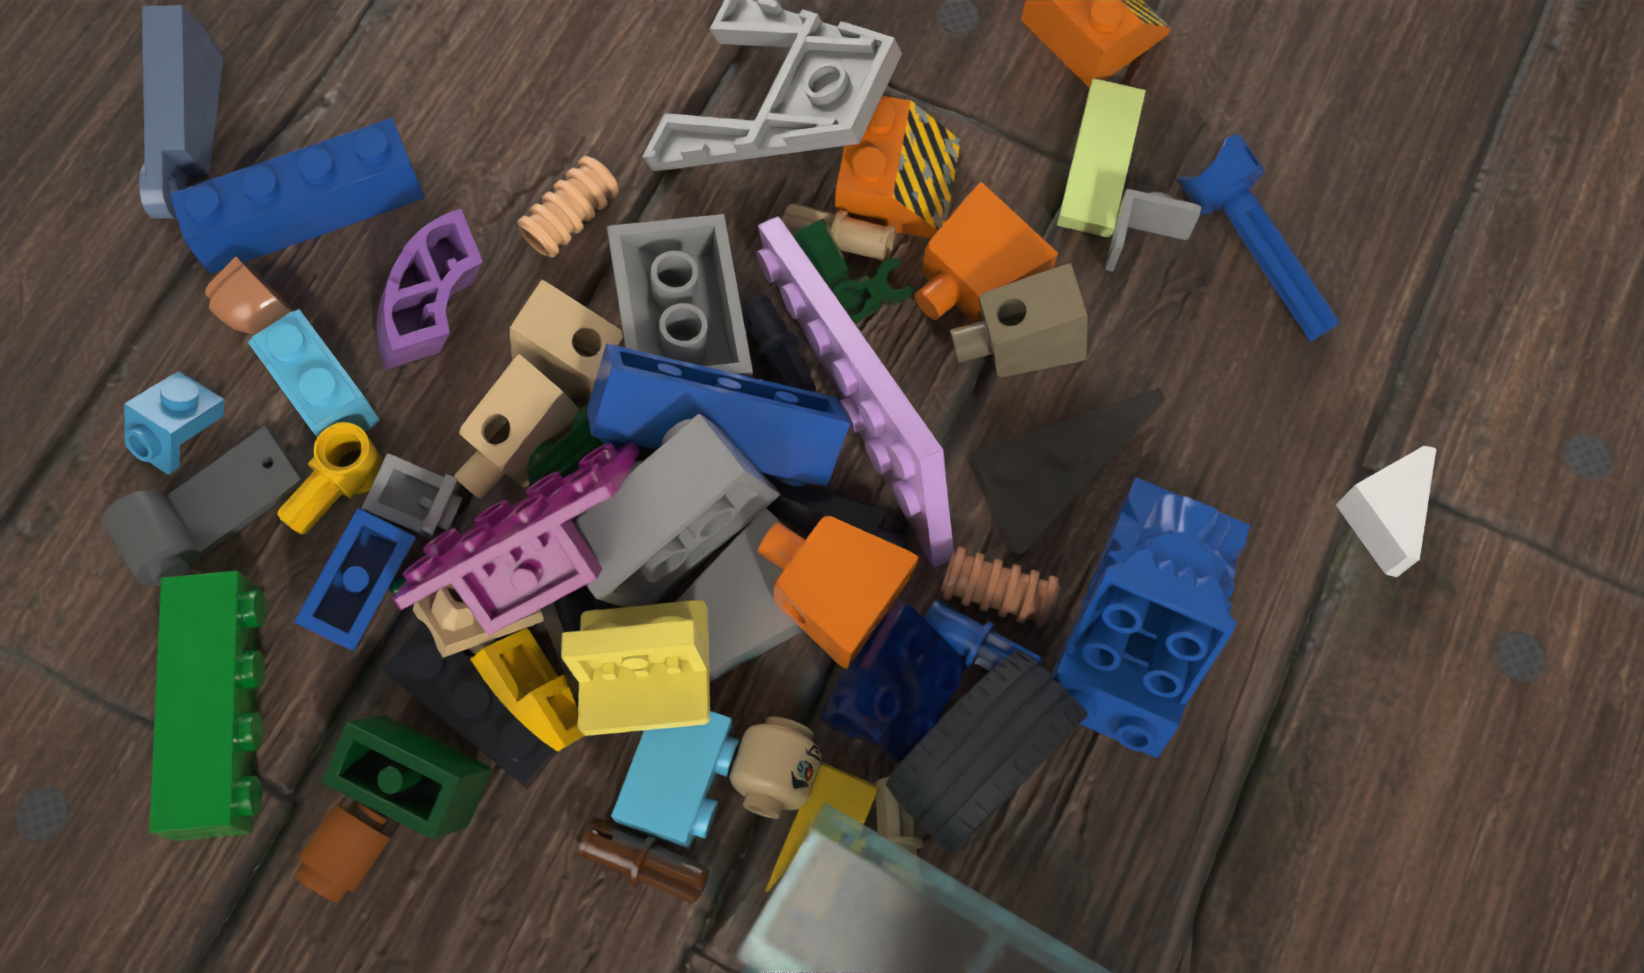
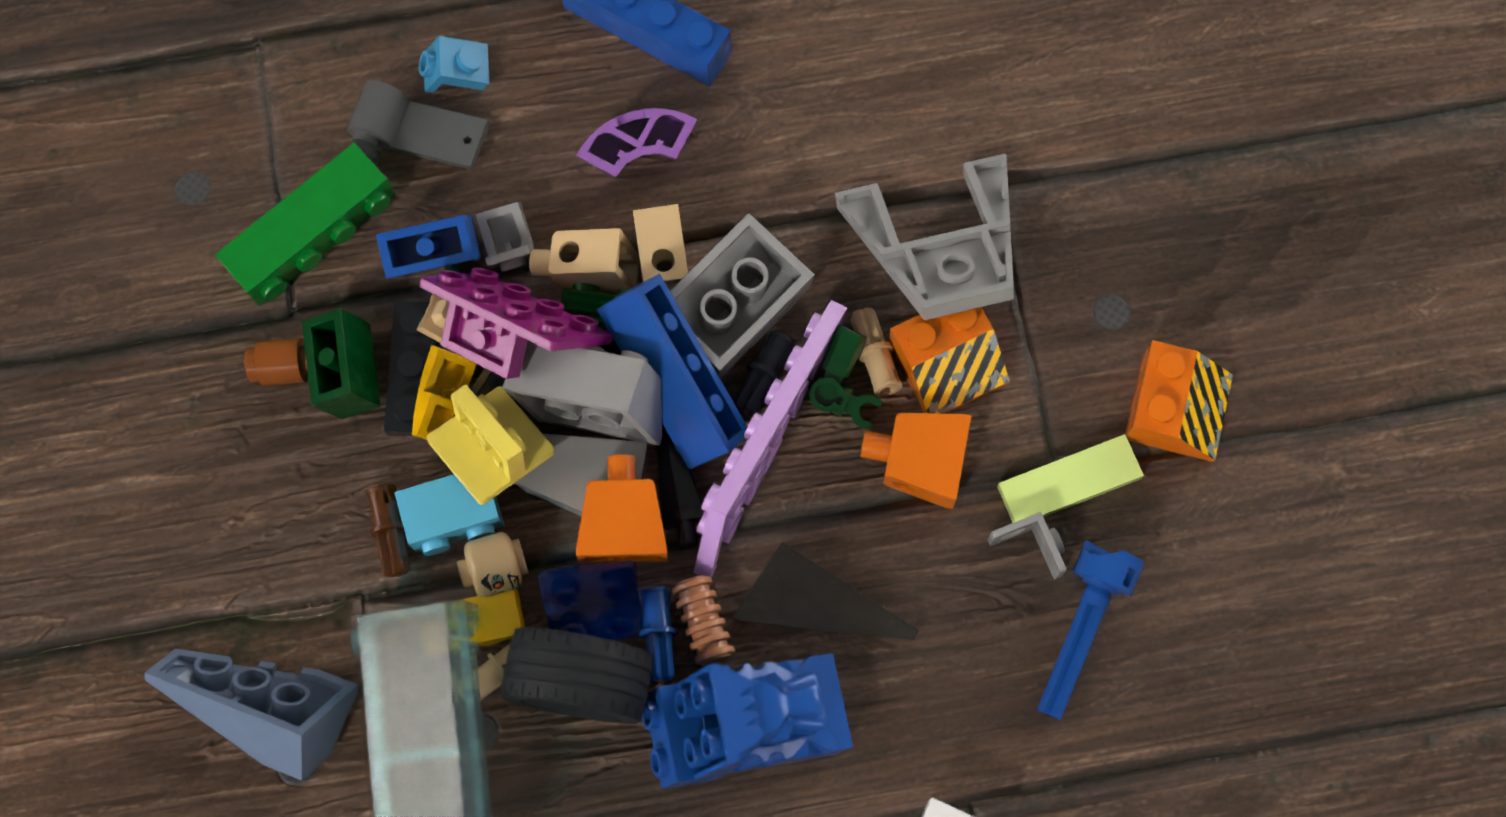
camera: 60 degrees right, 5 degrees up
nougat piece [205,256,294,334] -> none
medium azure brick [248,310,380,437] -> none
yellow axle [277,422,384,535] -> none
light nougat piece [517,156,619,258] -> none
dark tan torso [950,263,1088,377] -> none

